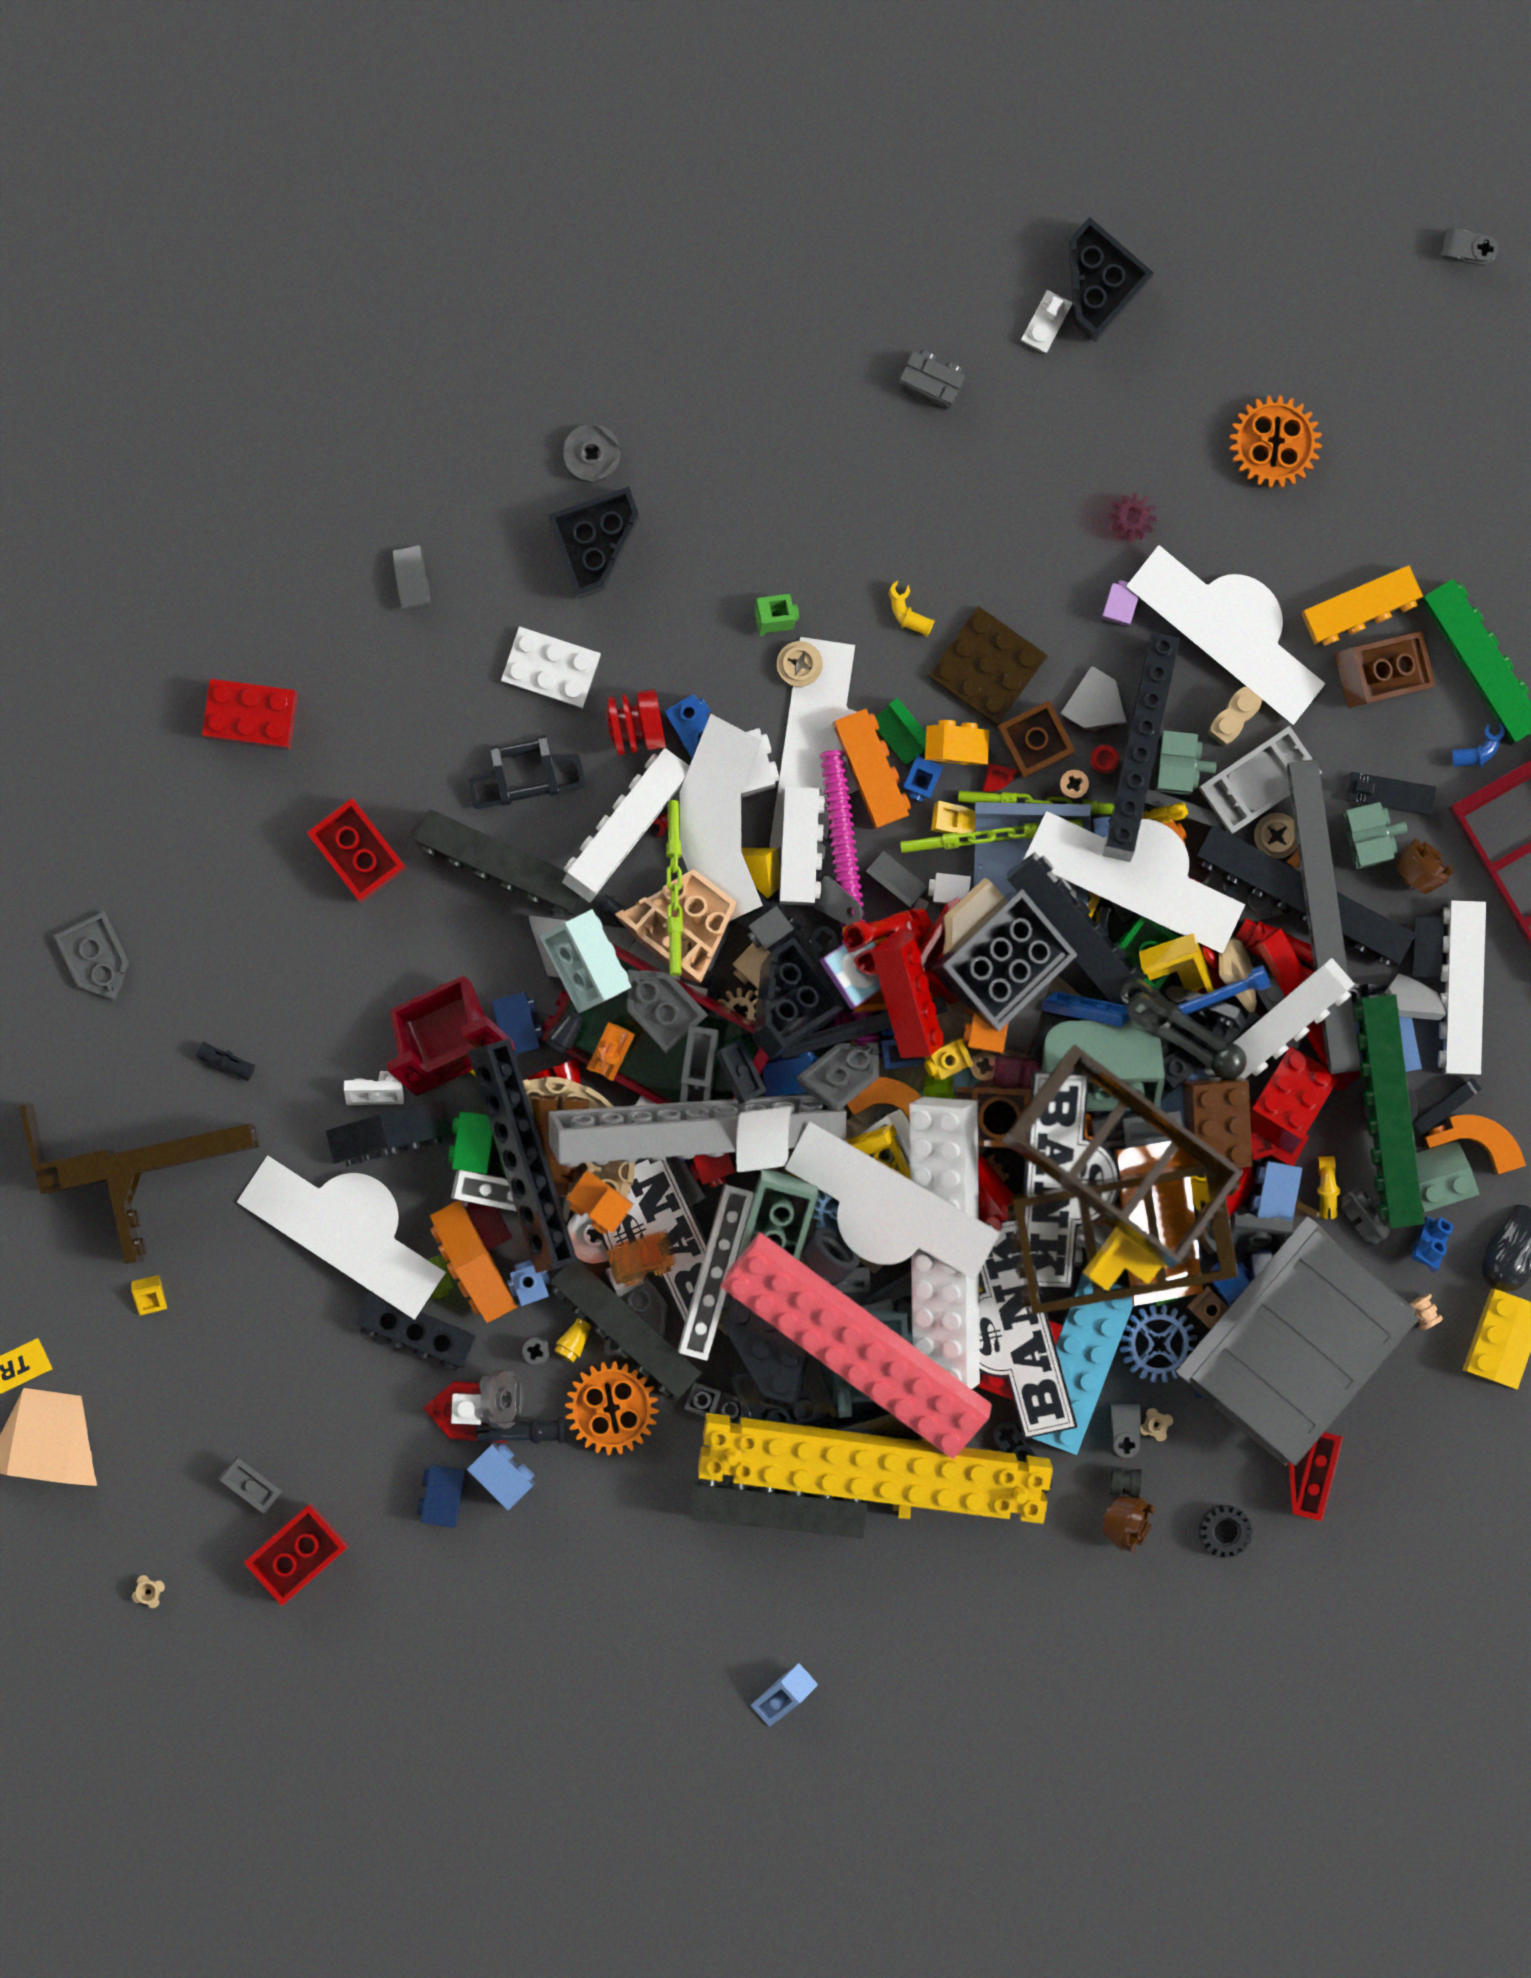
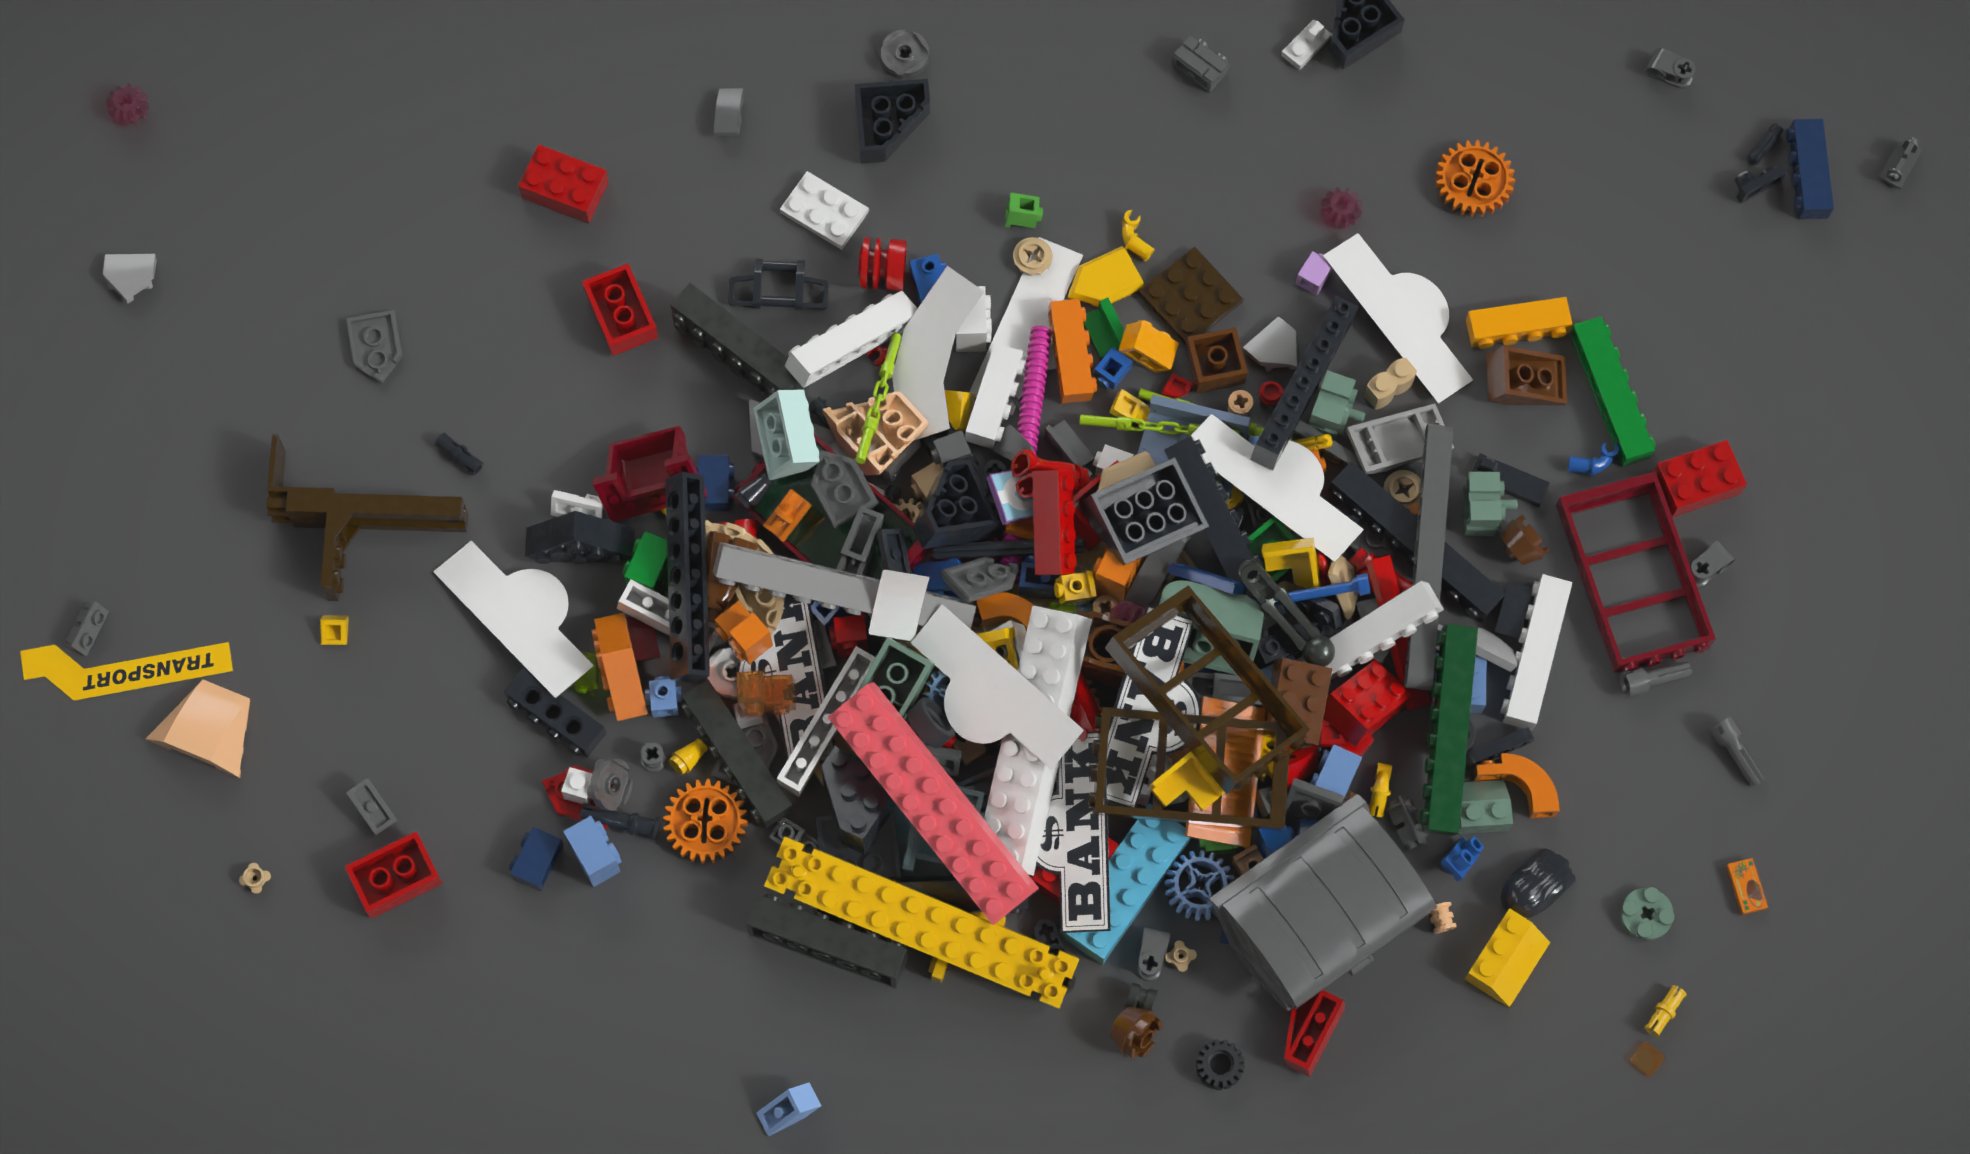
camera: 10 degrees right, 15 degrees down
none -> yellow tile [1068,246,1145,308]

